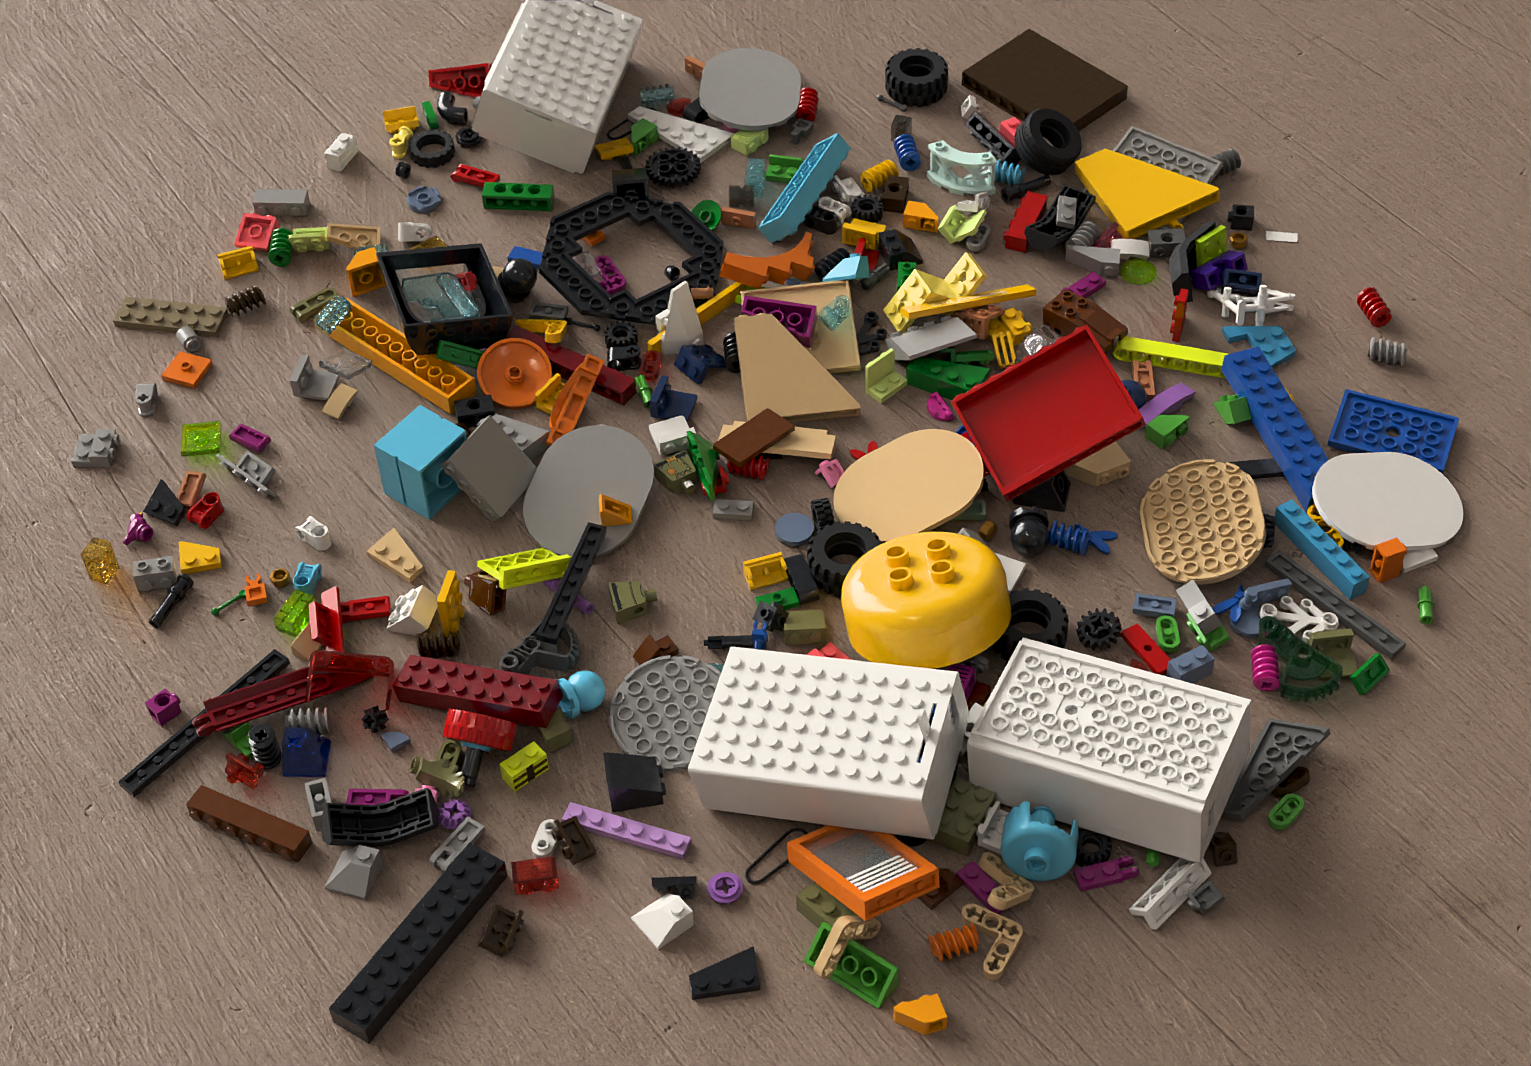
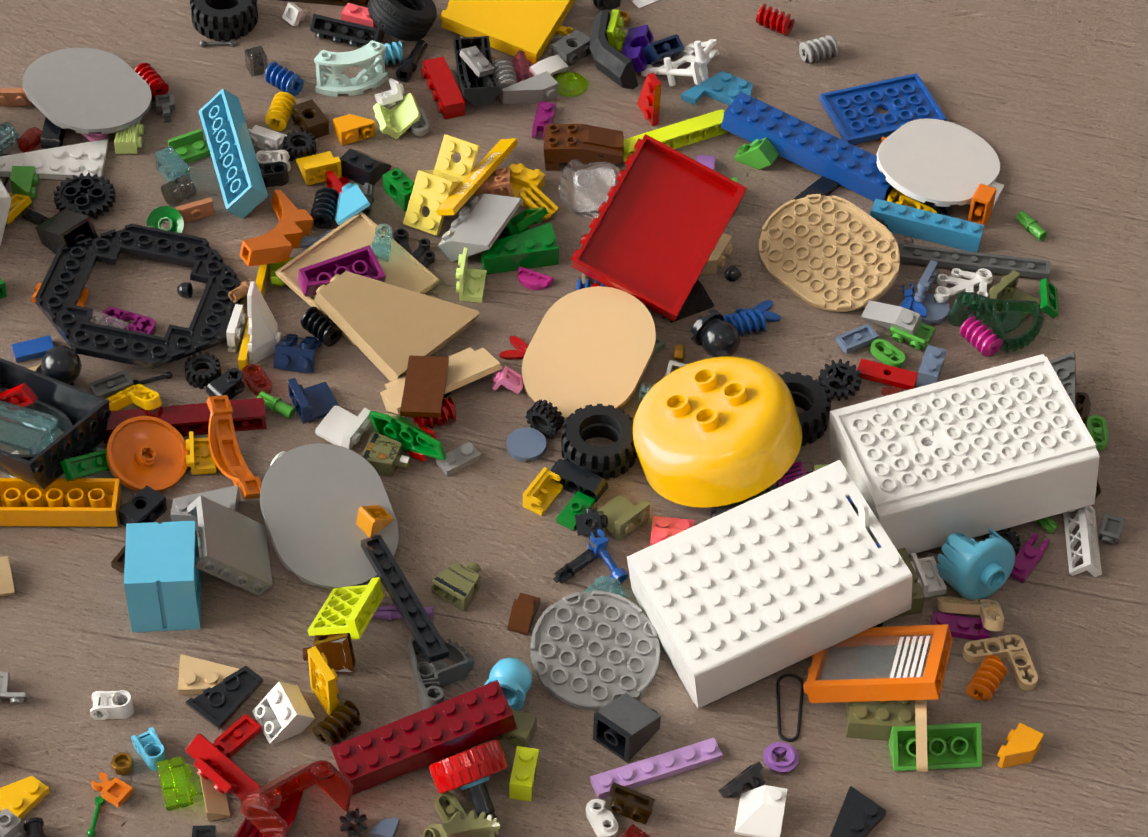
camera: 45 degrees left, 0 degrees up
none -> black wing [185,666,263,730]
none -> black hinge [725,265,741,282]

